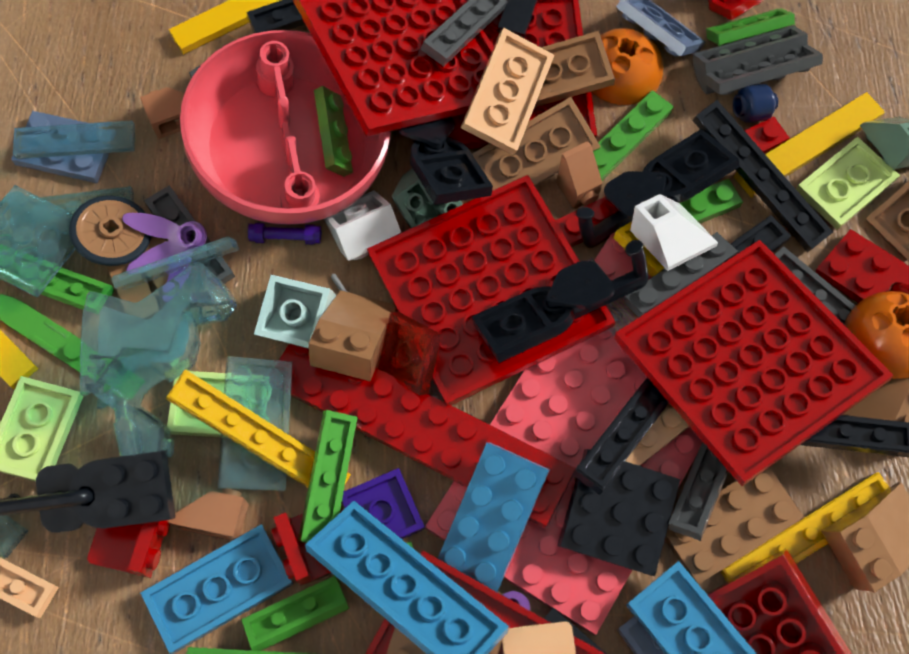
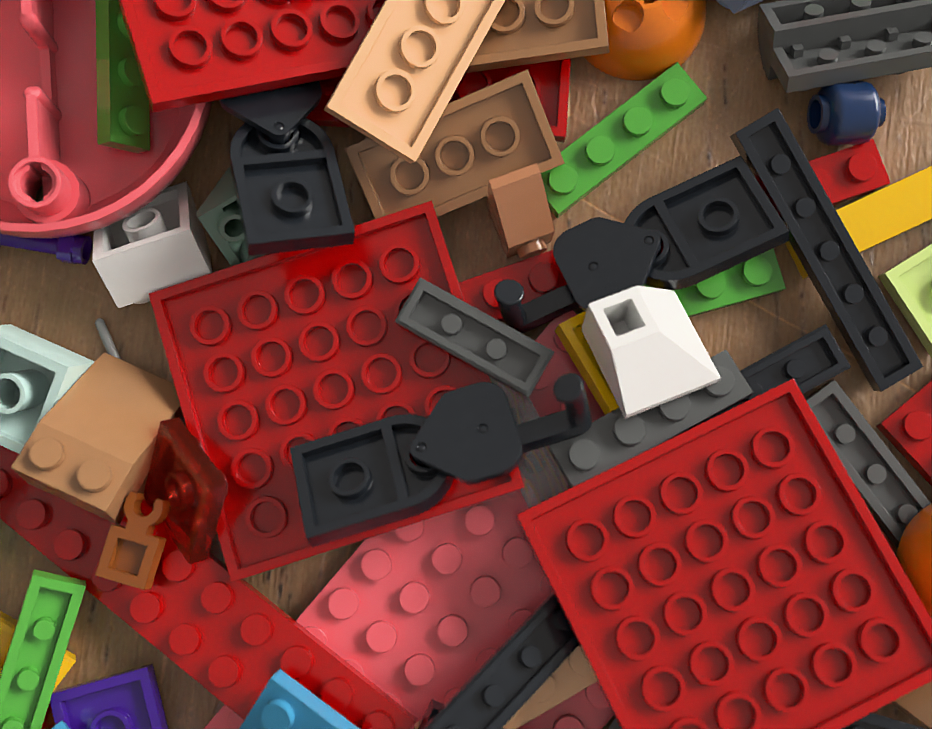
camera: 10 degrees right, 15 degrees up
none -> dark orange plate [95,492,169,590]
none -> dark grey tile [395,277,554,398]

